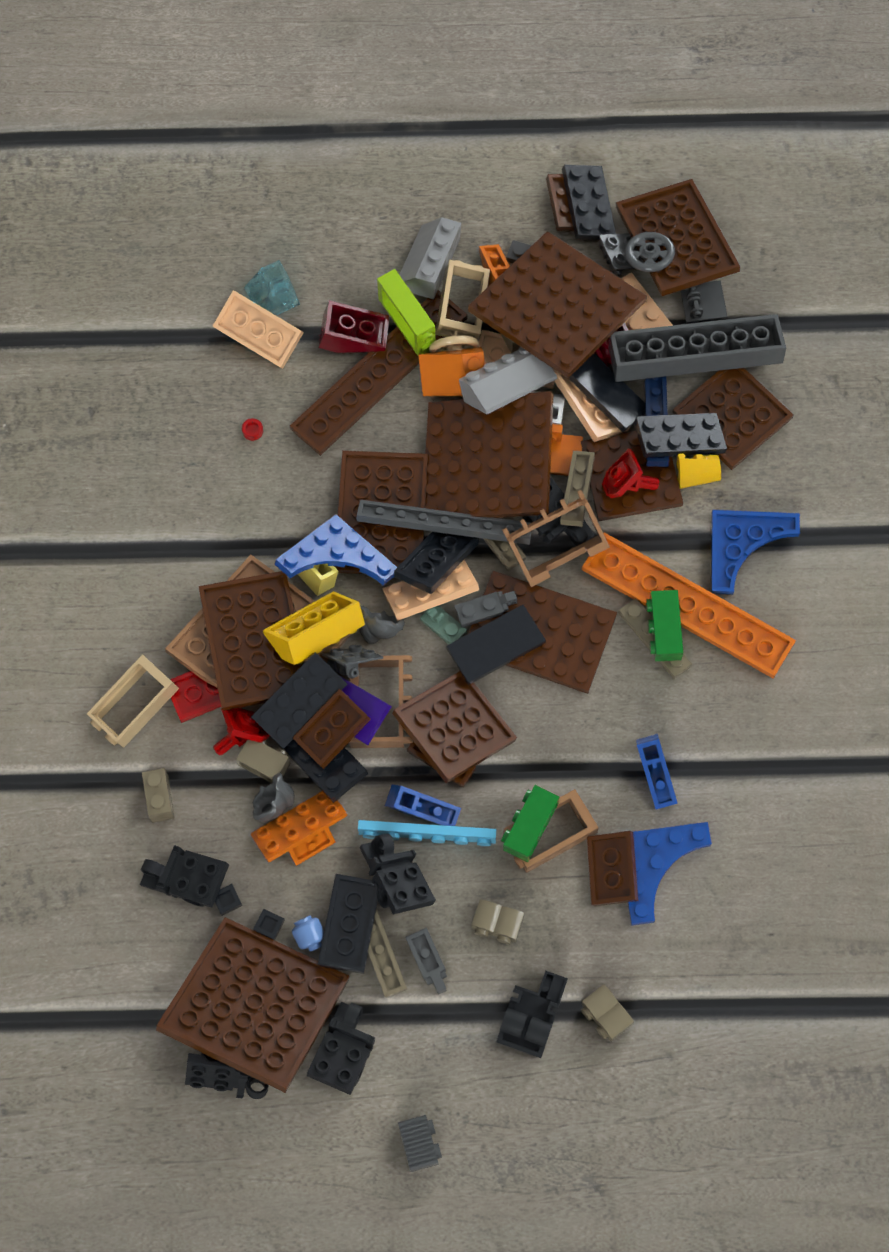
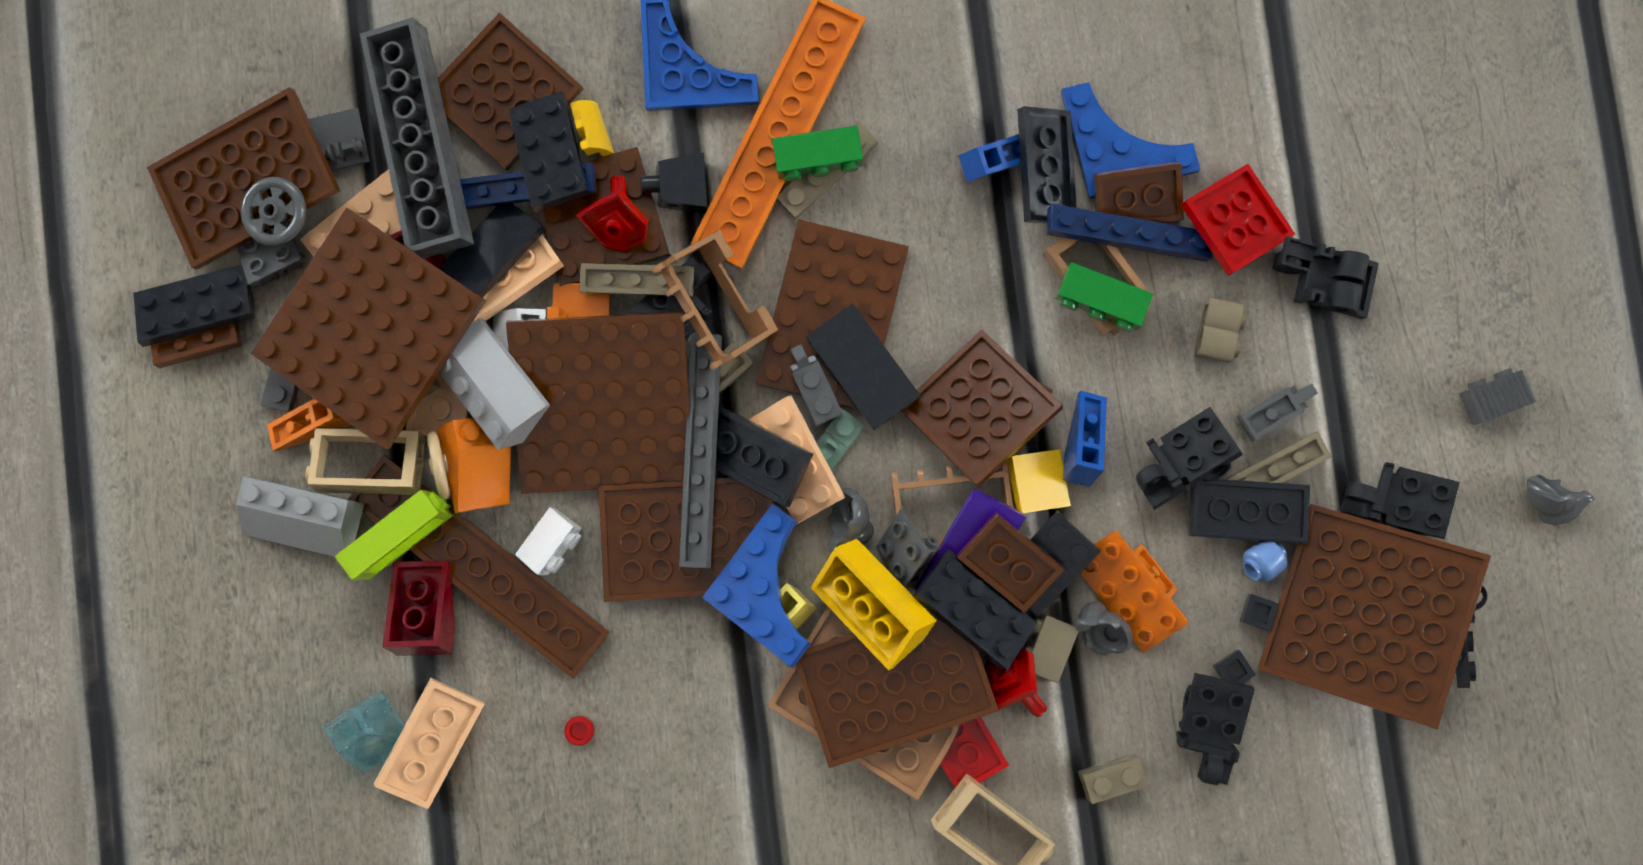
camera: 95 degrees left, 15 degrees up
medium azure plate [358,820,496,846] -> none
dark tan brick [581,984,634,1042] -> none
none -> white slope [515,507,582,575]
none -> black torso [640,153,707,213]
none -> yellow tile [1007,449,1071,513]
none -> black plate [1017,106,1077,224]
none -> dark blue plate [1047,204,1212,262]
none -> red plate [1181,164,1295,276]
none -> dark grey hair [1526,474,1595,526]

